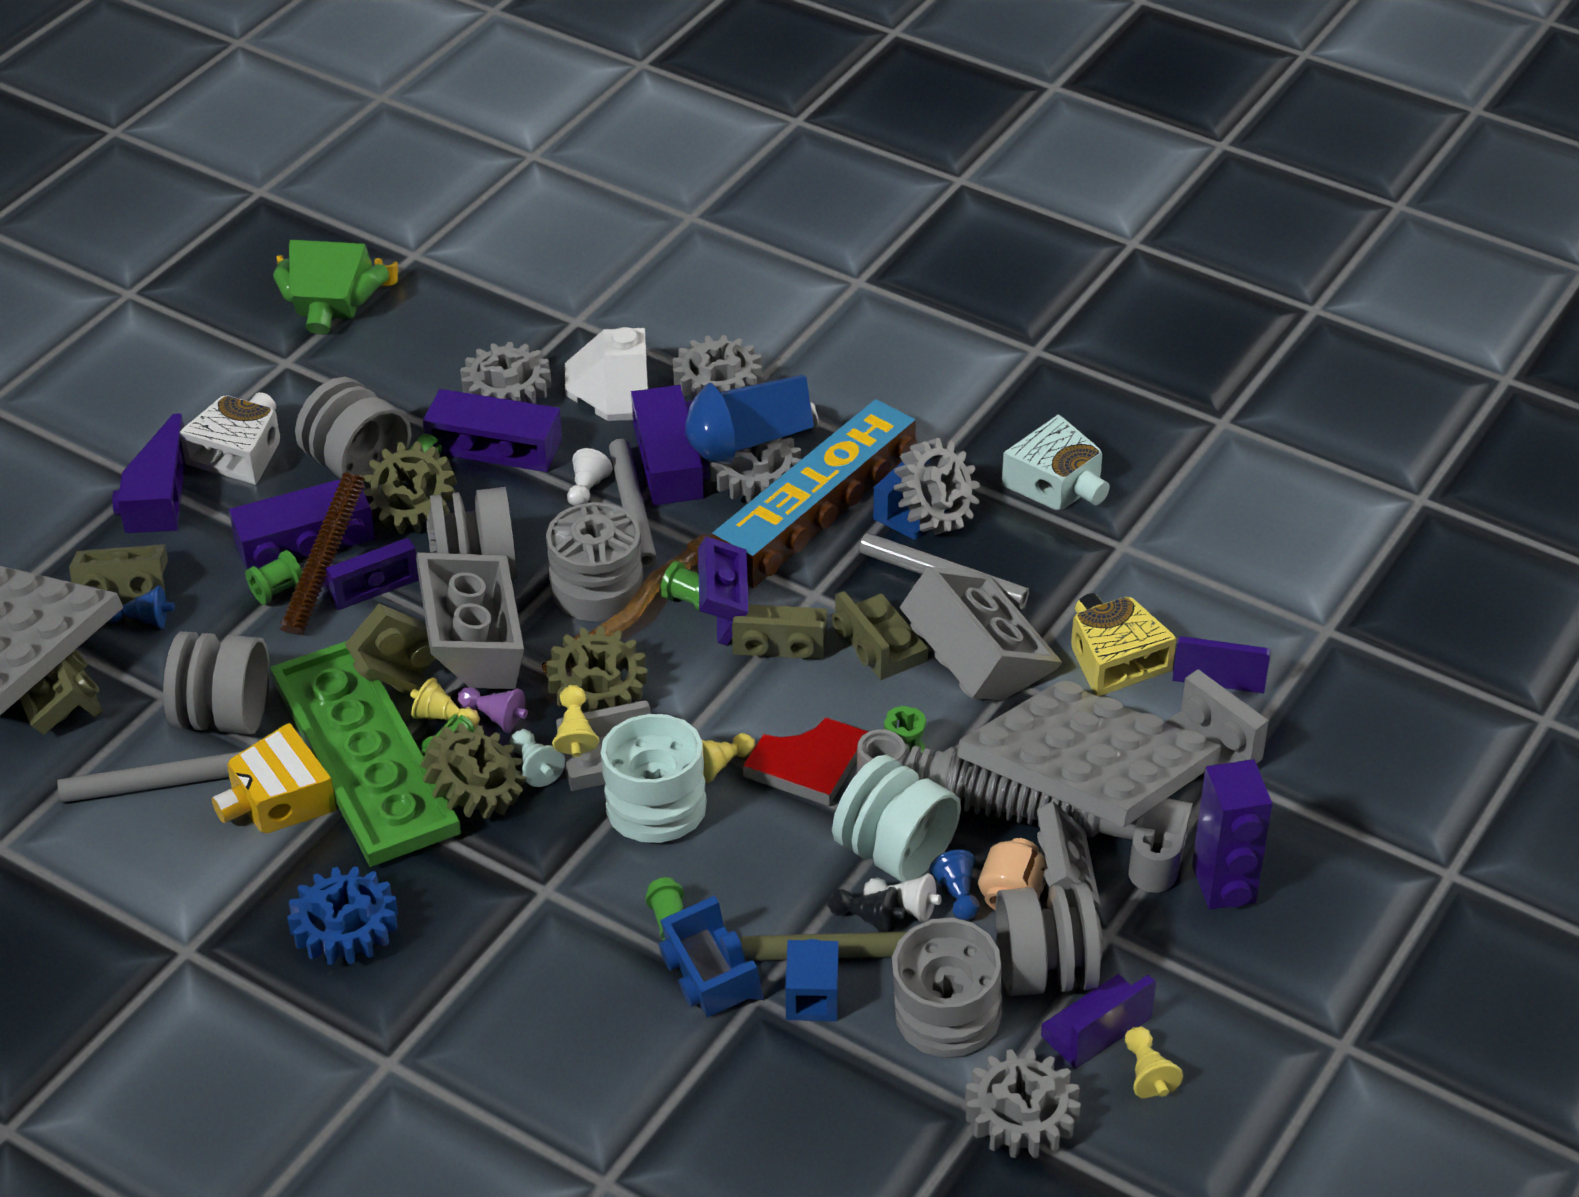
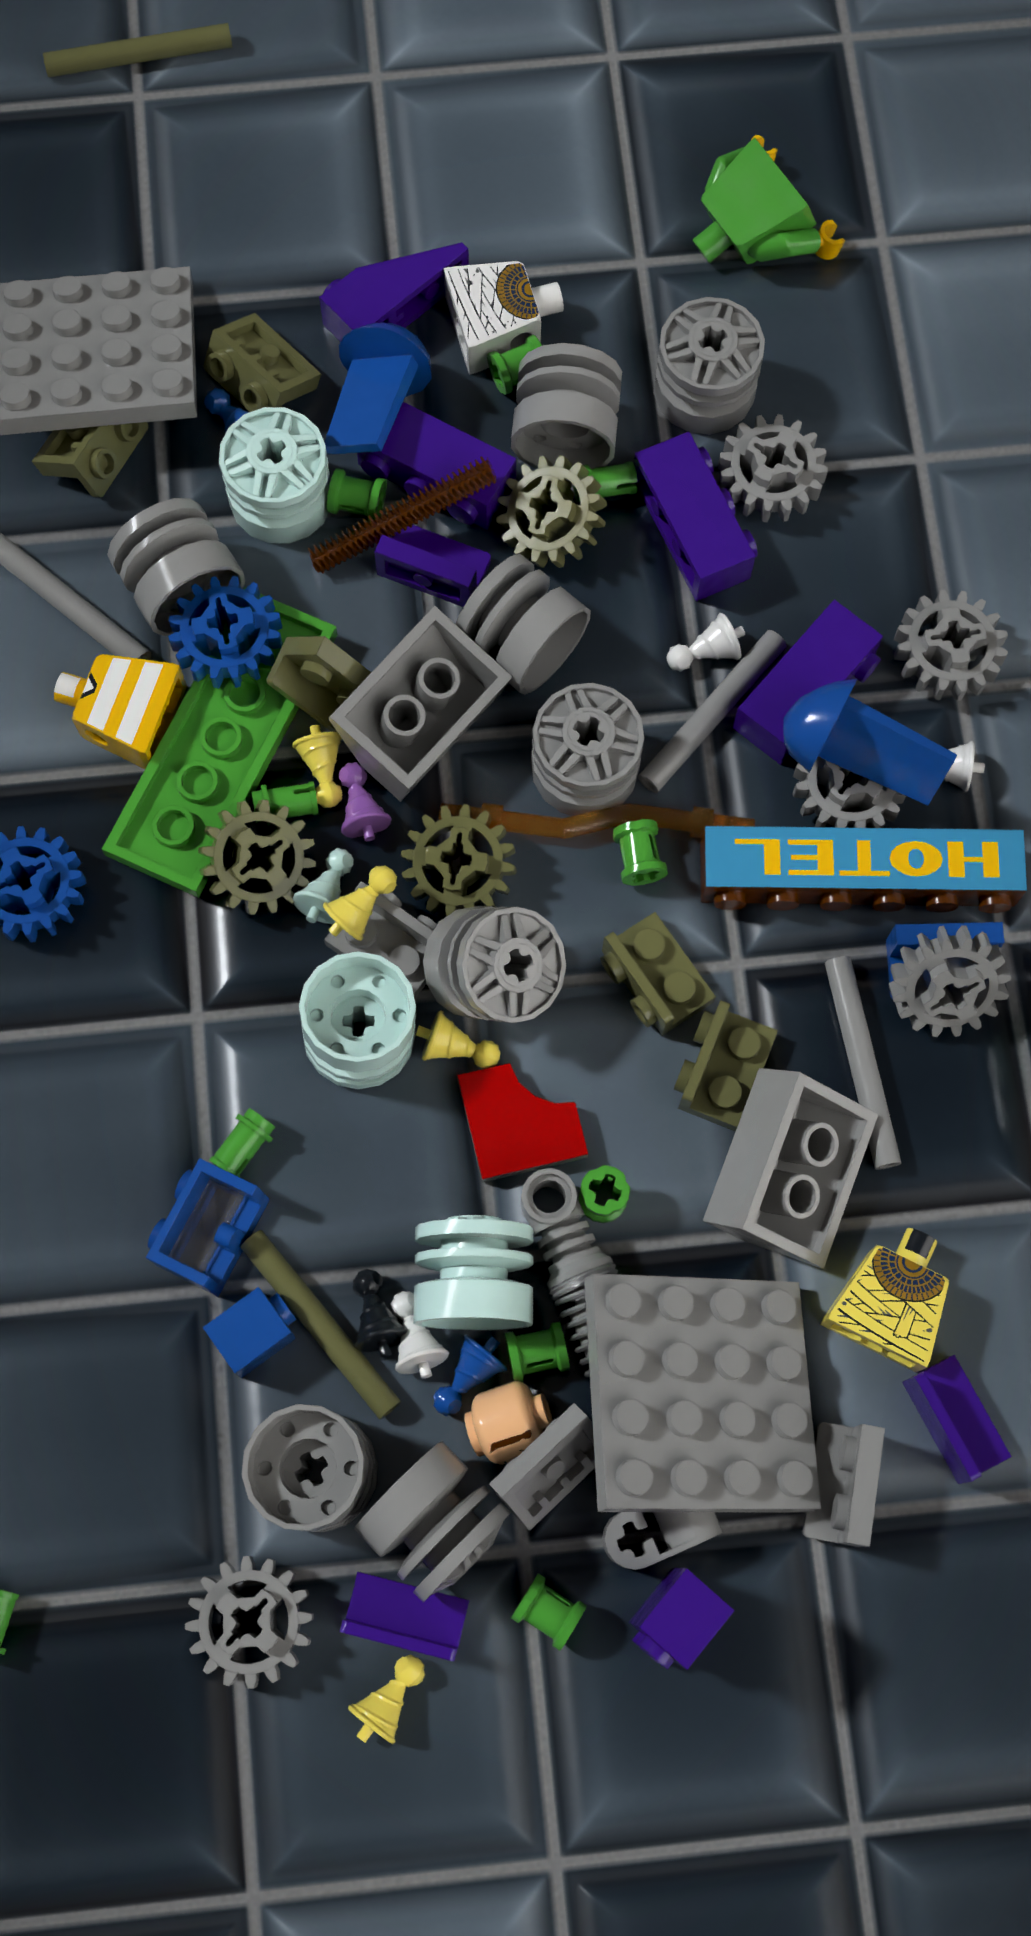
camera: 50 degrees right, 30 degrees up
white slope [565,327,648,421] -> none
dark purple panel [698,536,748,646] -> none
none -> blue gear [168,576,283,689]
none -> light aqua wheel [219,407,331,544]
none -> blue piece [324,323,432,455]
none -> light grey wheel [423,906,566,1023]
none -> bright green bush [487,334,542,395]
none -> bright green bush [504,1322,570,1382]
none -> bright green bush [511,1573,587,1651]
none -> light grey wheel [654,297,765,435]

